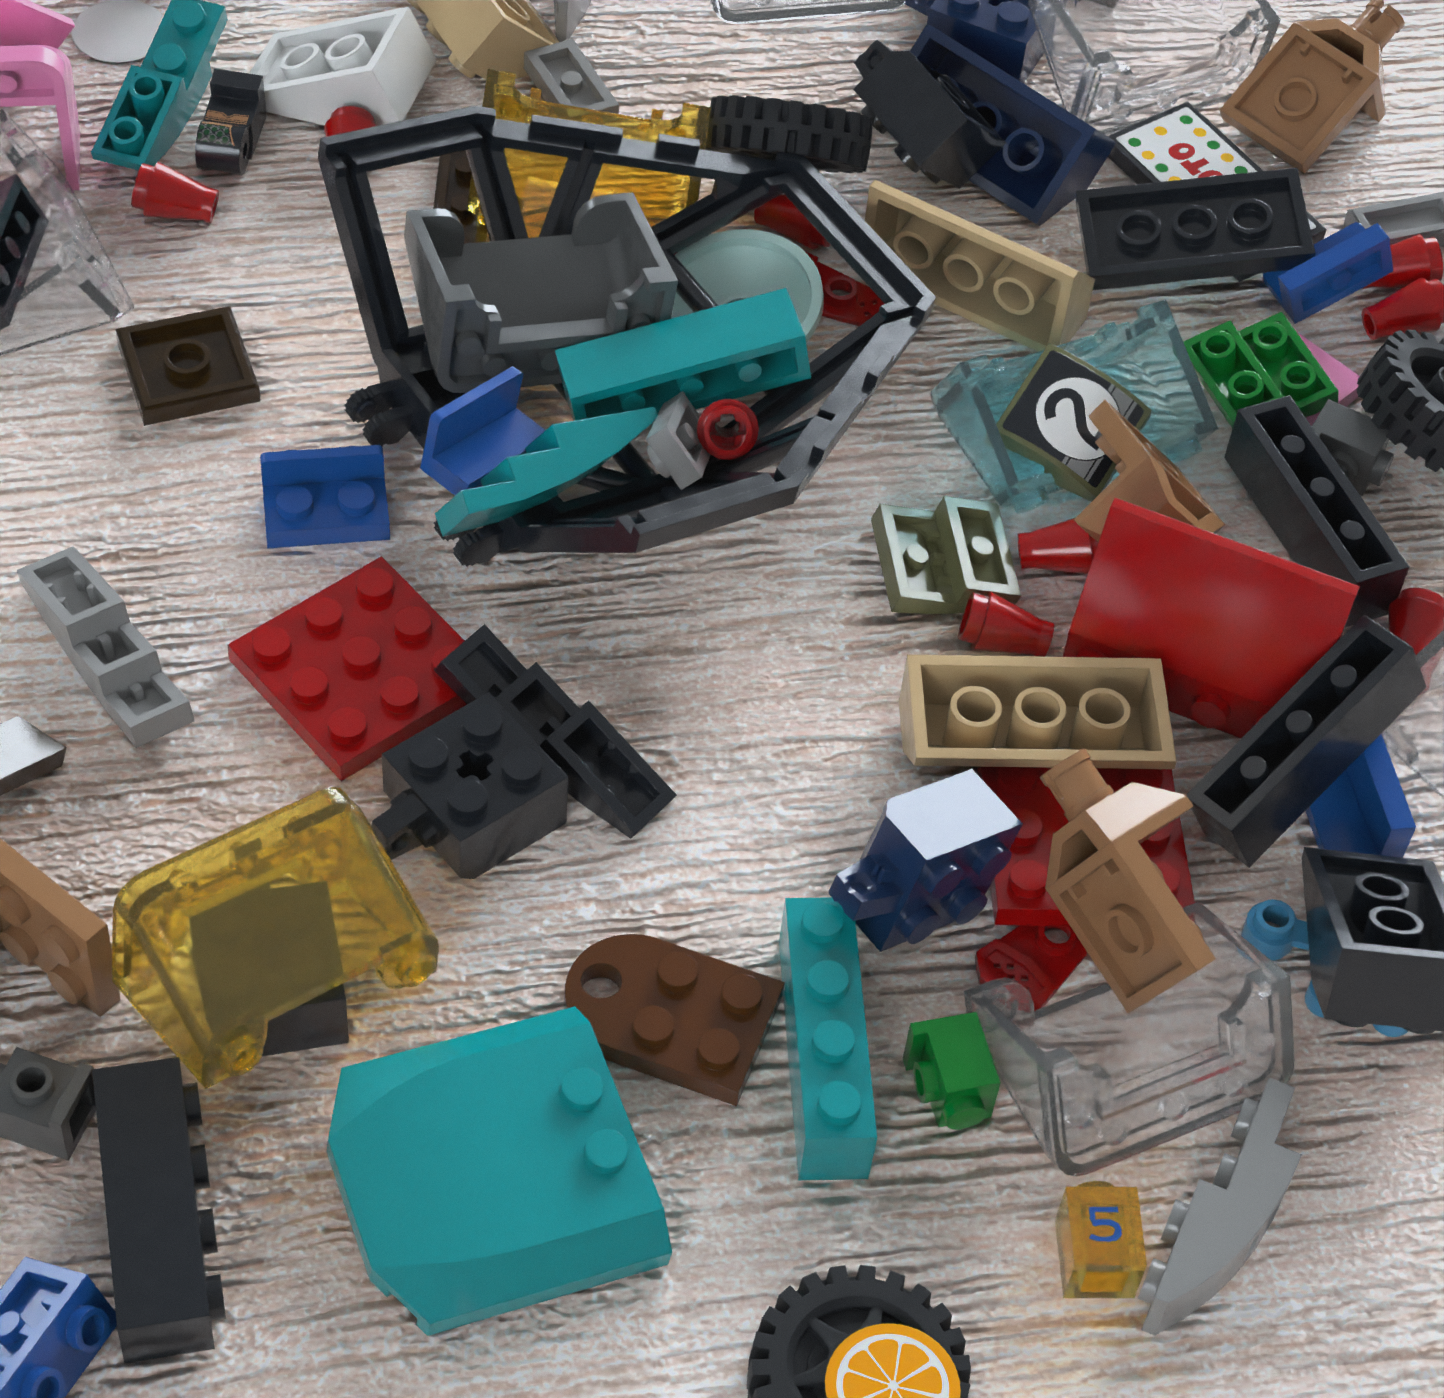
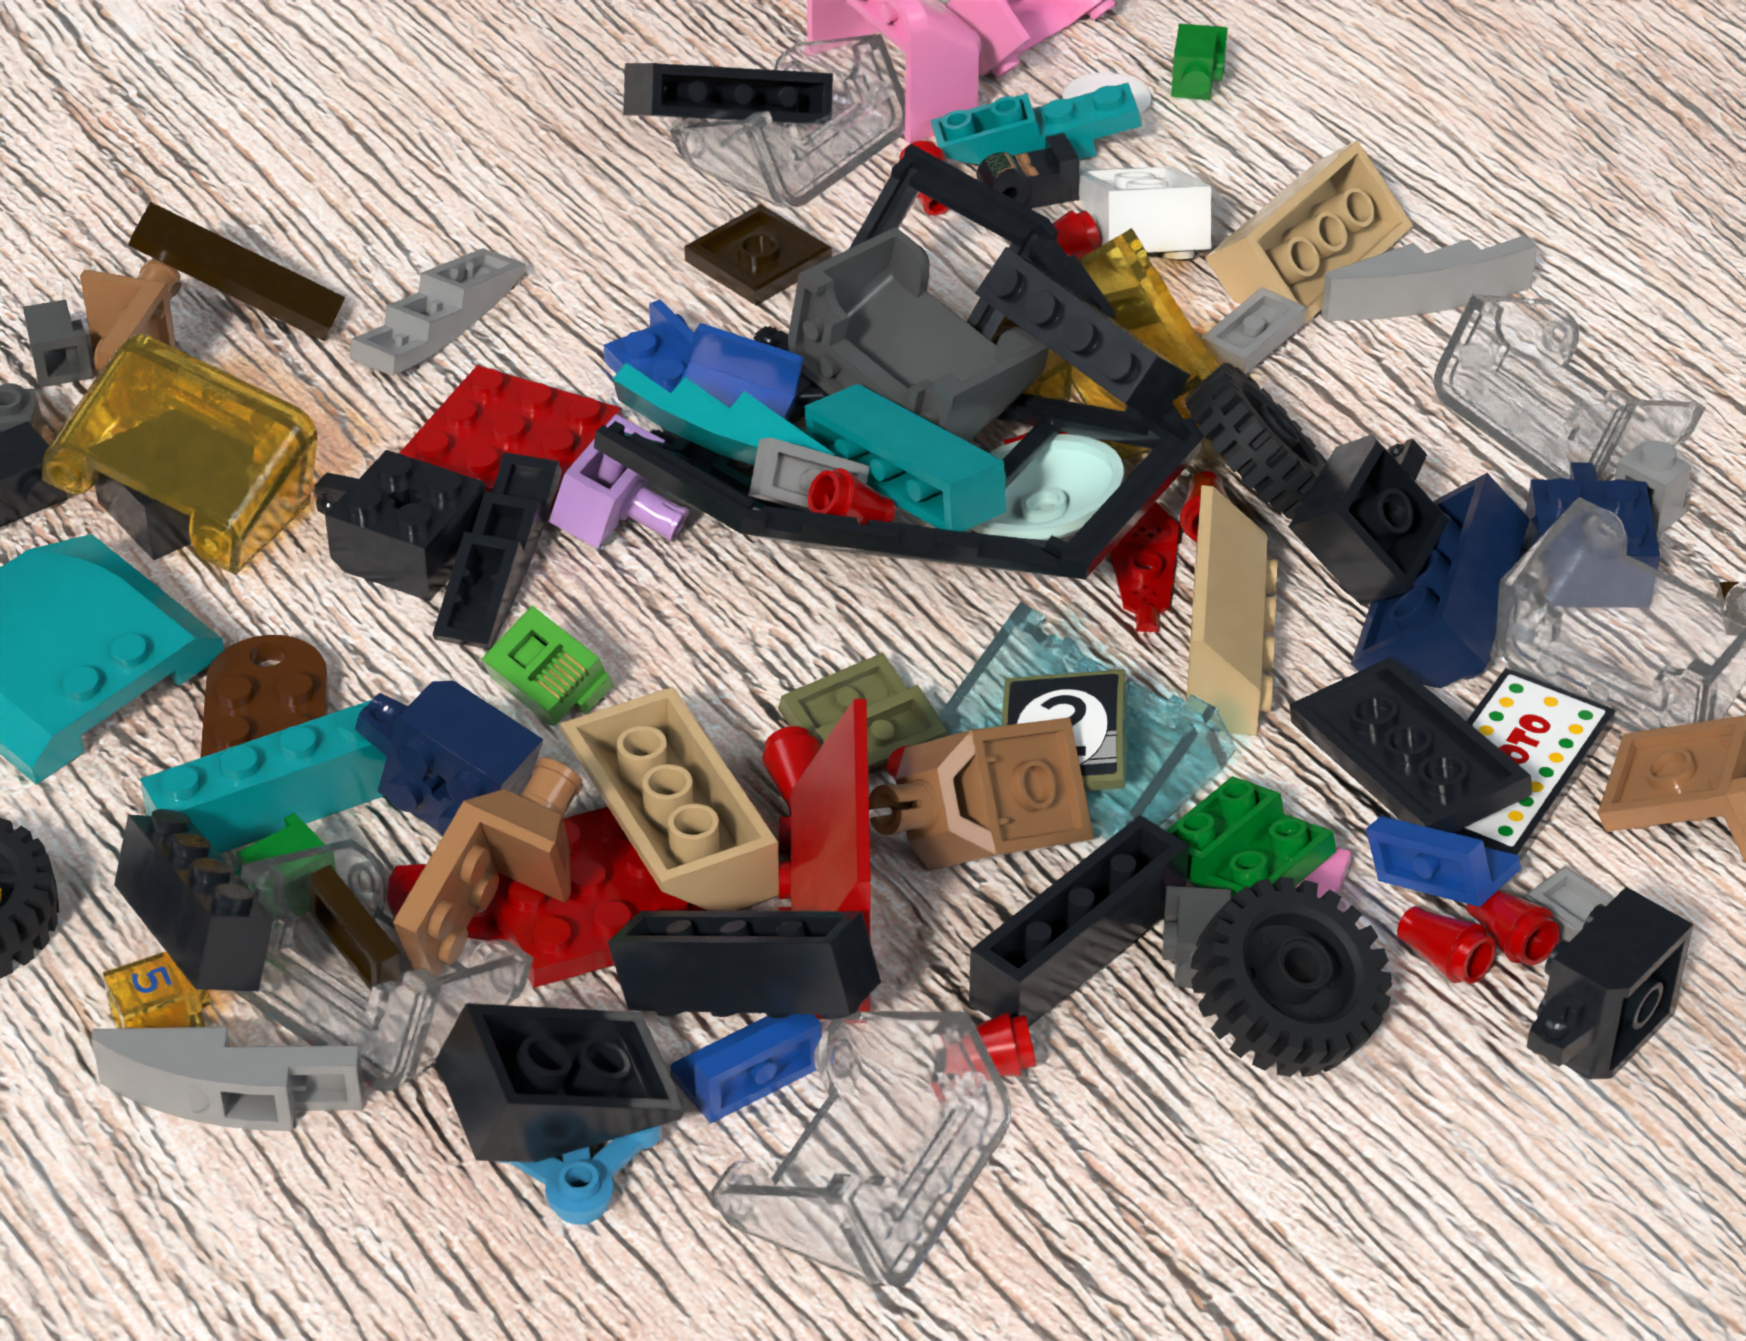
camera: 70 degrees right, 10 degrees down
none -> black brick [114,809,274,991]
none -> dark brown tile [310,864,401,1000]
none -> bright green piece [481,605,614,726]
none -> lavender brick [549,414,689,549]
none -> black brick [975,247,1191,423]

